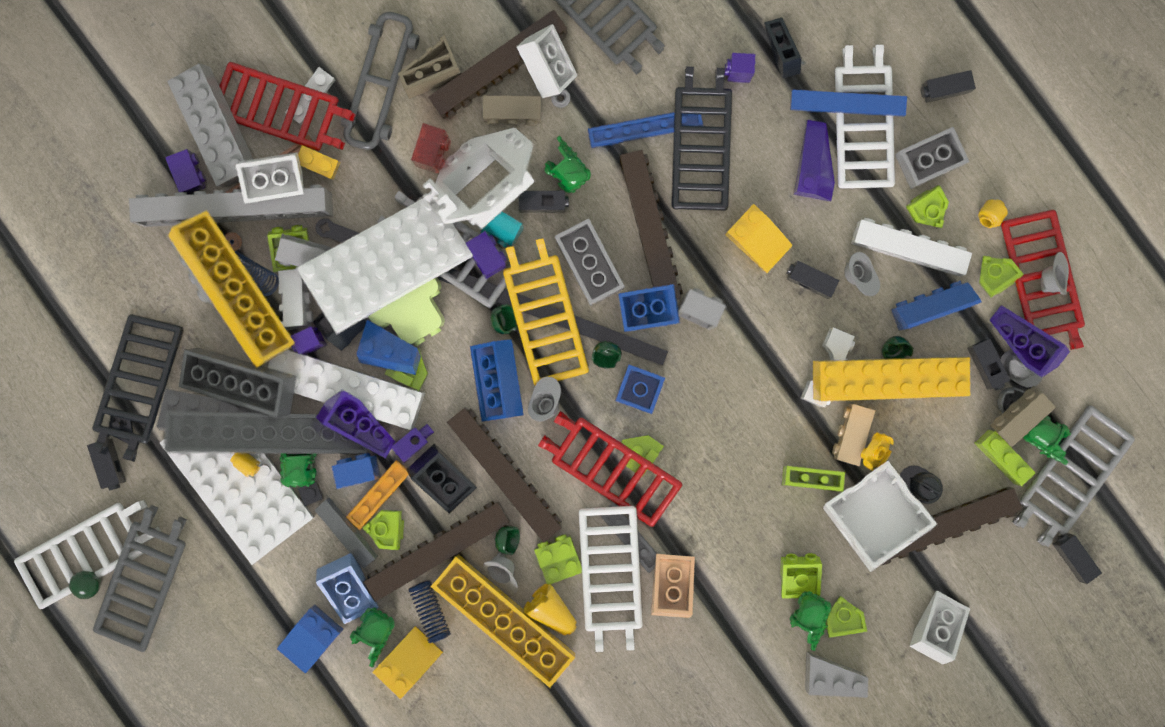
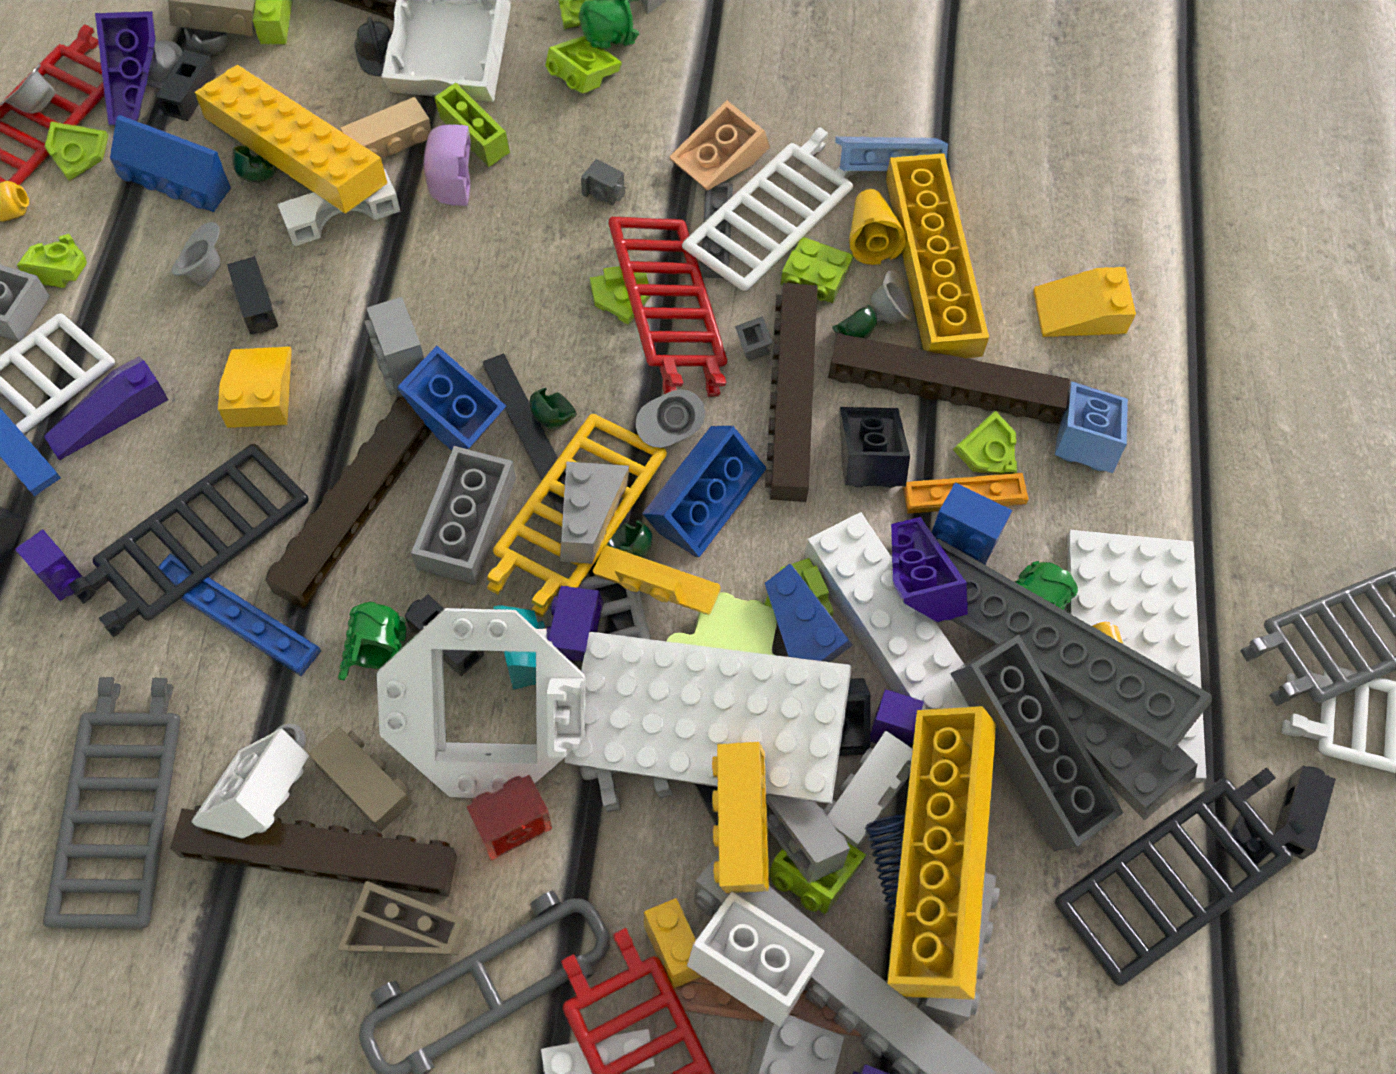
camera: 140 degrees left, 25 degrees down
dark orange tile [224,232,242,251] -> none
blue slope [277,605,344,674] -> none
black plate [298,481,324,506] -> none
dark grey tile [315,498,378,569] -> none
green helmet [350,607,395,668] -> none
dark purple torso [391,424,434,464] -> none
dark blue piece [408,580,451,643] -> none
blue brick [615,365,665,414] -> none
white brick [851,218,972,277] -> none
yellow plate [860,432,894,471] -> none
none -> lavender brick [424,125,471,206]
none -> light grey wedge [560,462,629,564]
none -> dark grey brick [581,159,626,206]
none -> yellow bracket [593,546,721,615]
none -> yellow brick [712,741,769,893]
none -> dark grey brick [735,316,773,361]
none -> medium blue panel [835,137,948,171]

